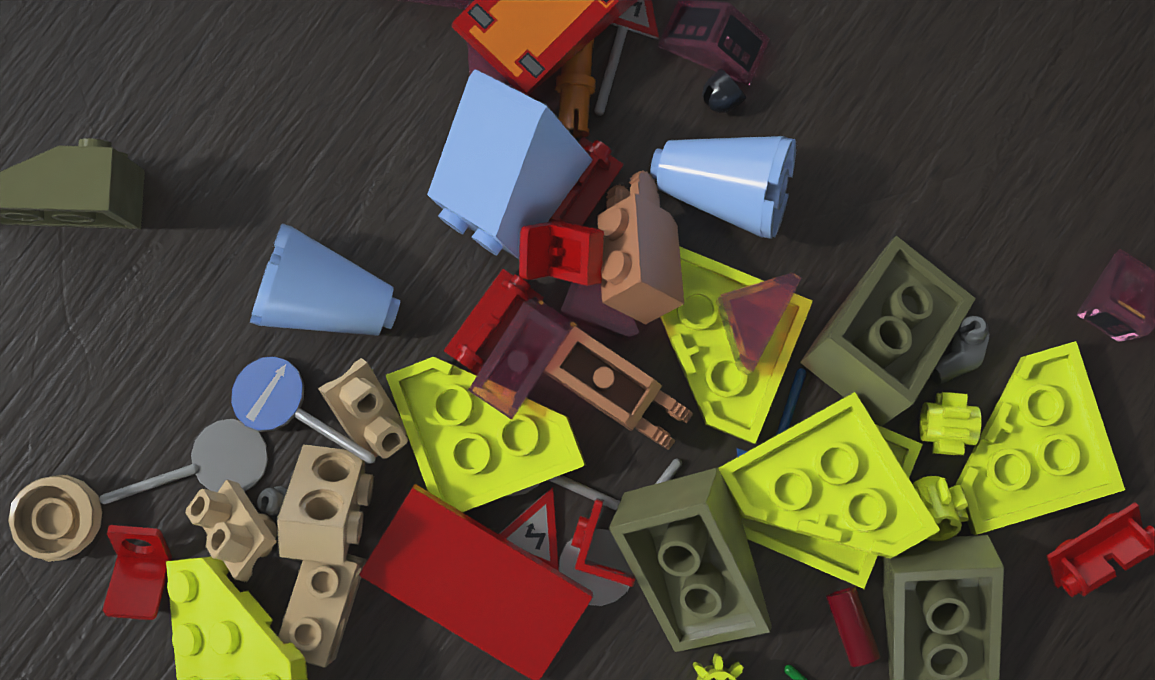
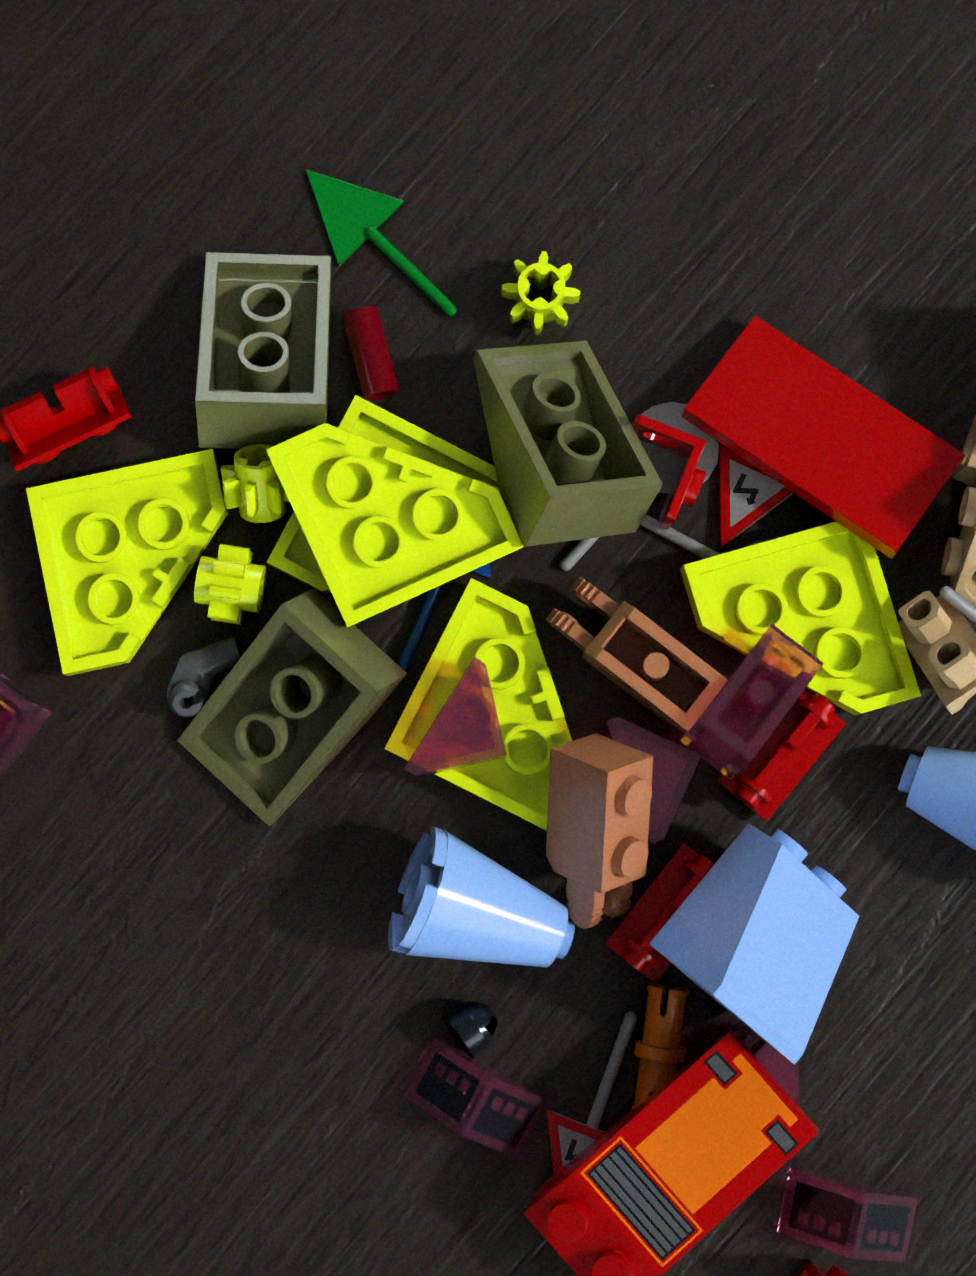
camera: 175 degrees left, 0 degrees up
red bracket [519,221,604,286] -> none

